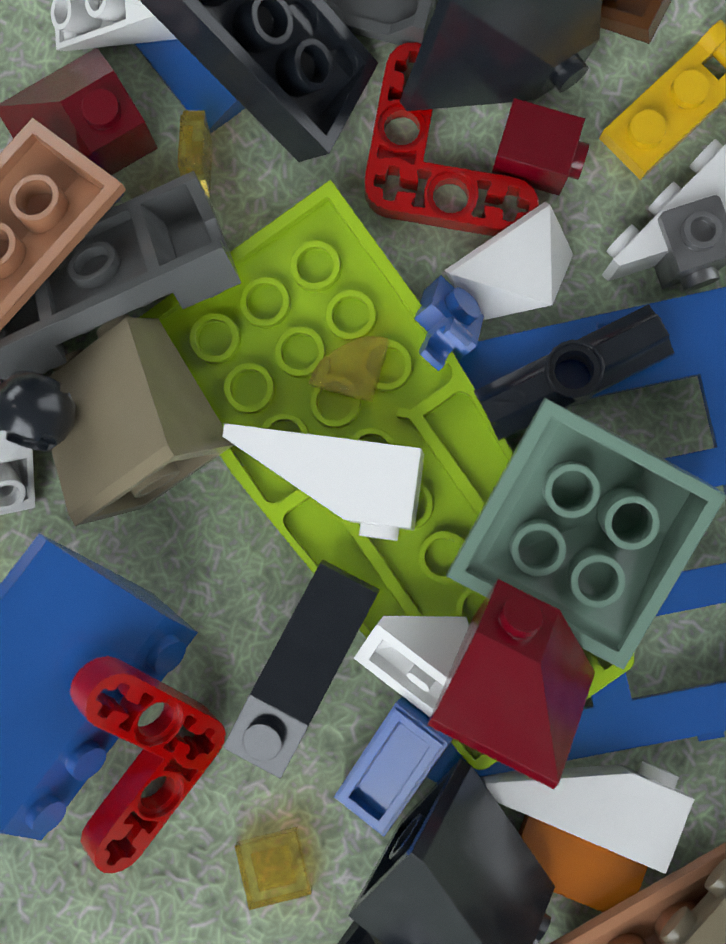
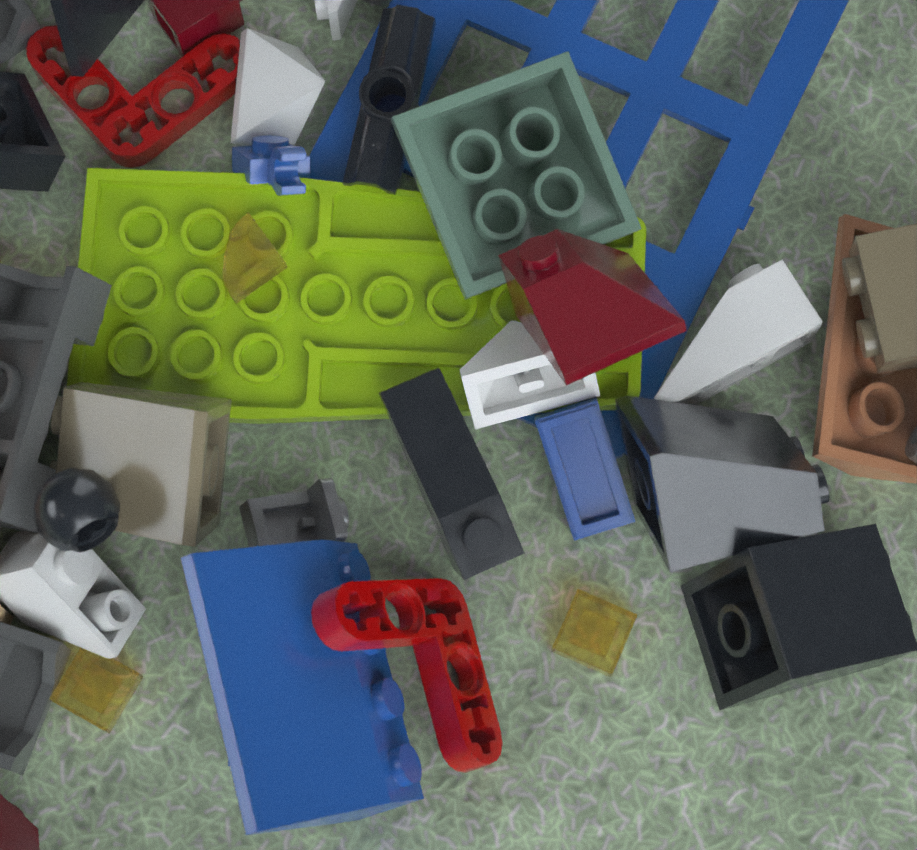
camera: 55 degrees left, 10 degrees down
white slope [222,423,425,541] -> none
orange tile [518,814,648,912] -> none
none -> flat silver bracket [239,478,349,547]

